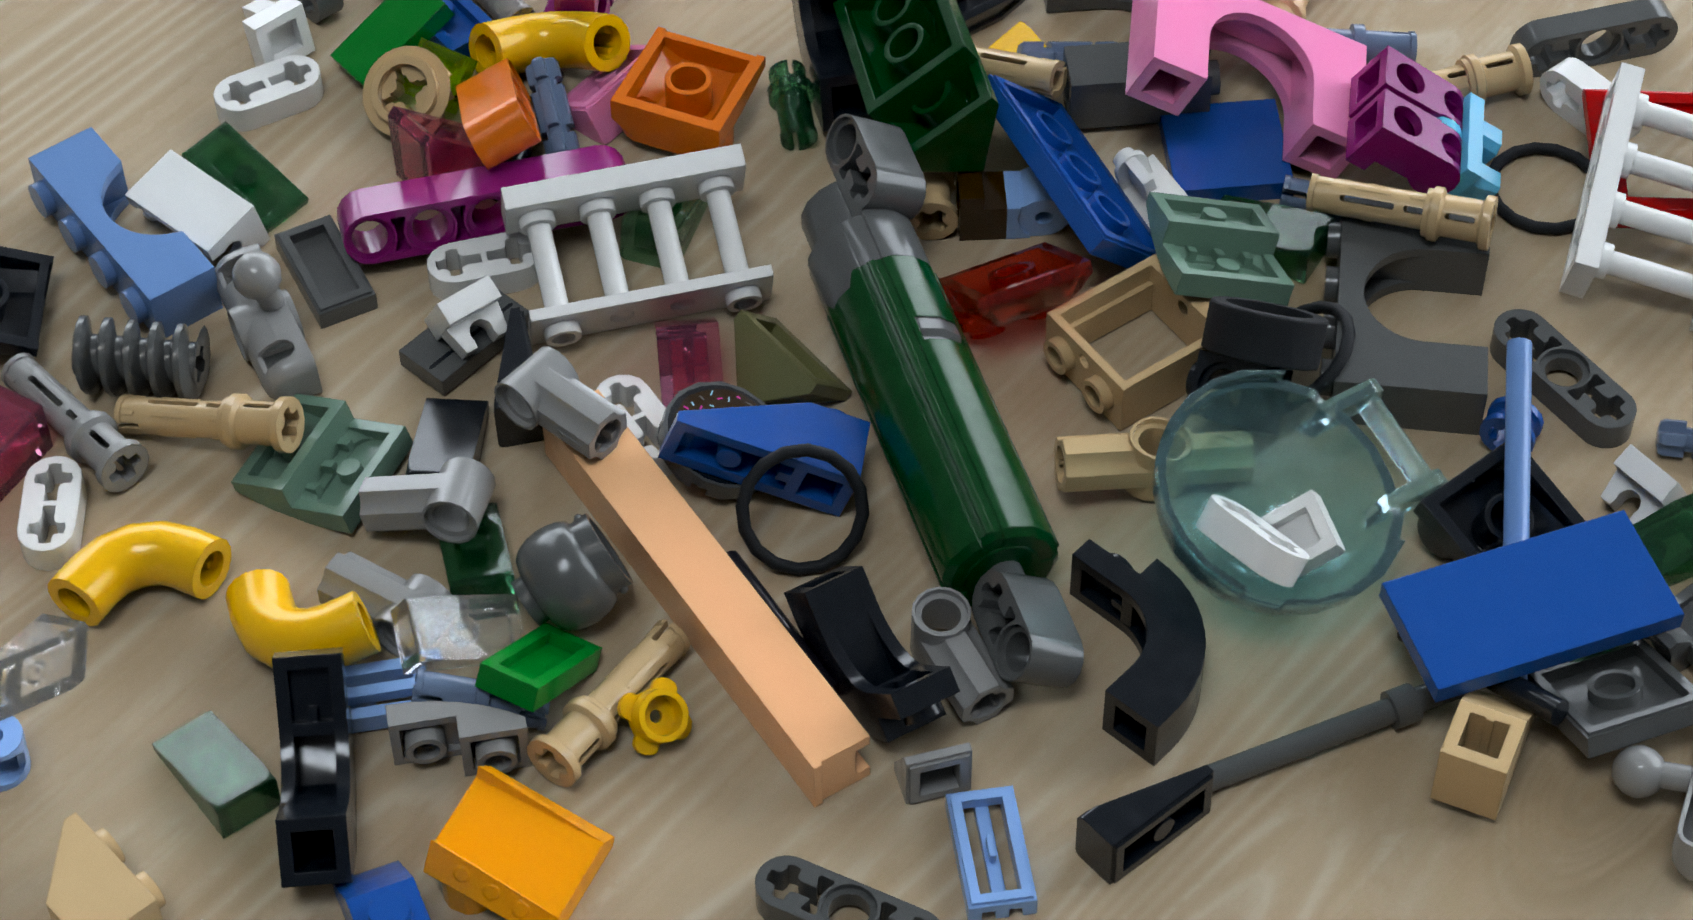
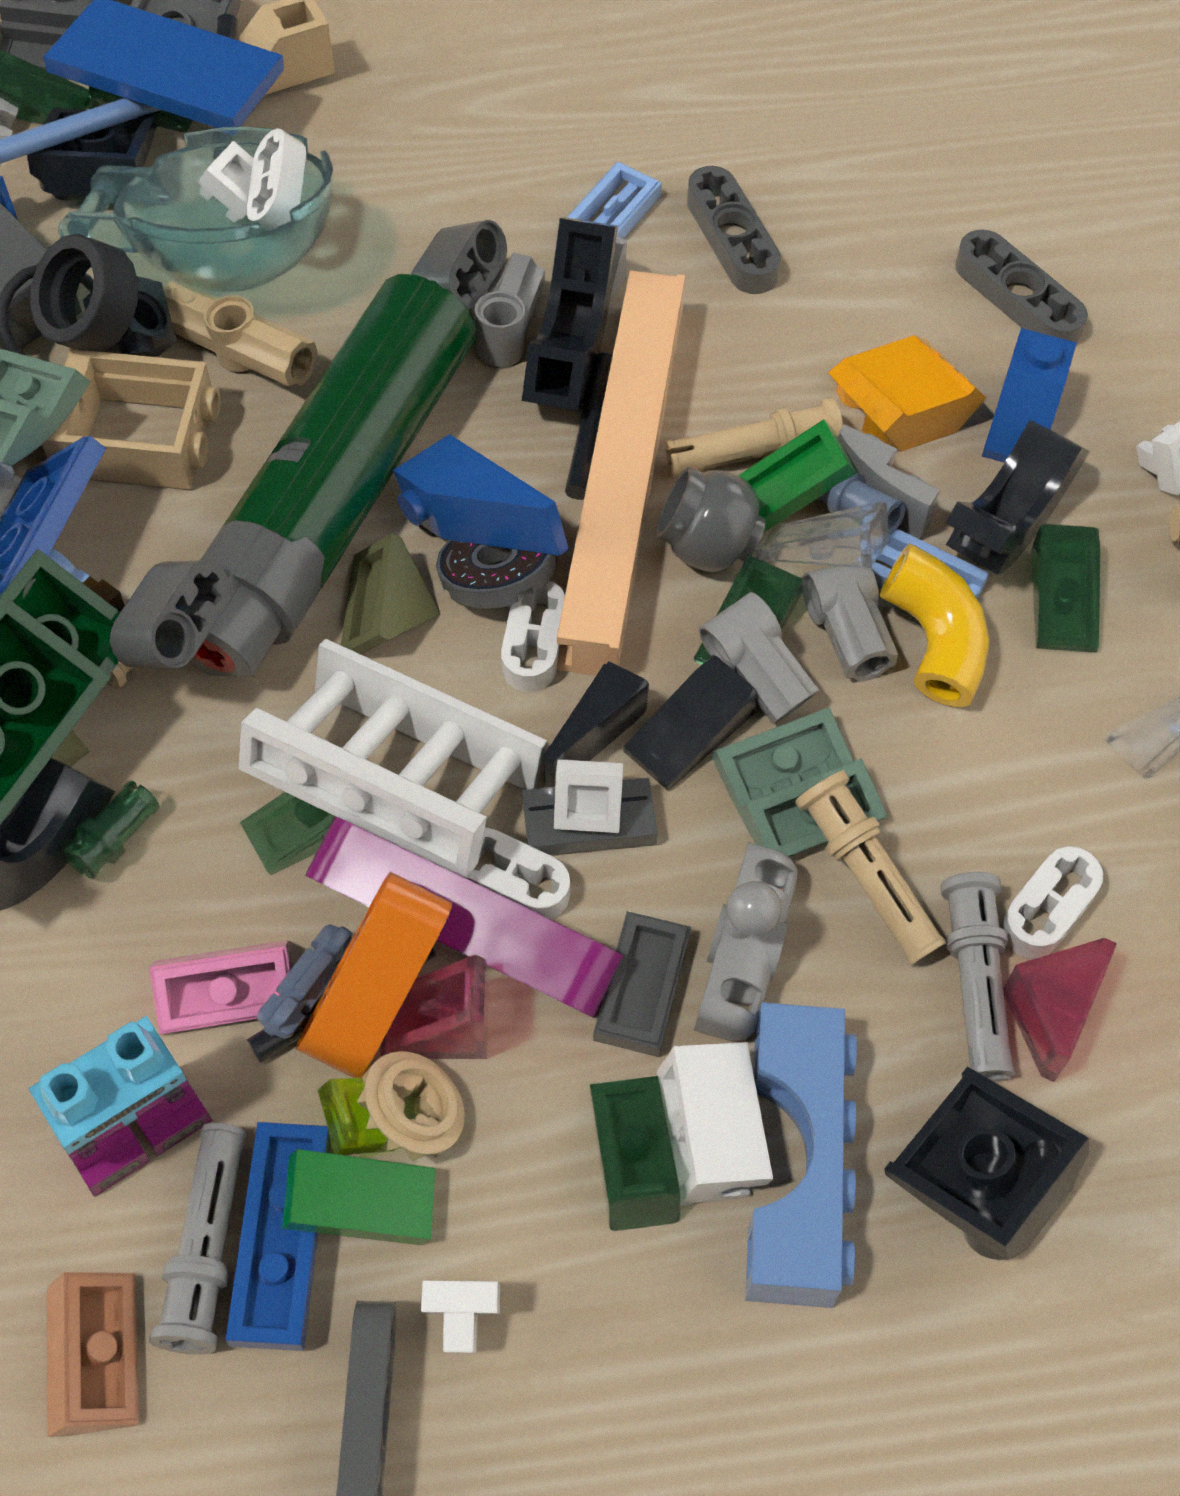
camera: 140 degrees left, 10 degrees up
yellow cylinder [47,520,232,626] -> none
dark grey piece [71,315,211,399] -> none
white beam [213,55,324,132] -> none
yellow cylinder [469,11,630,73] -> none
light grey piece [494,346,627,460] -> none
orange slope [610,27,766,154] -> none
yellow plate [617,677,692,756] -> none
clear pink slope [654,317,723,407] -> none
black piece [735,443,870,576] -> none
clear red slope [939,242,1093,340] -> none
black arch [1070,539,1206,766] -> none
black slope [1075,765,1214,885] -> none
dark grey bar [1093,683,1466,808] -> none

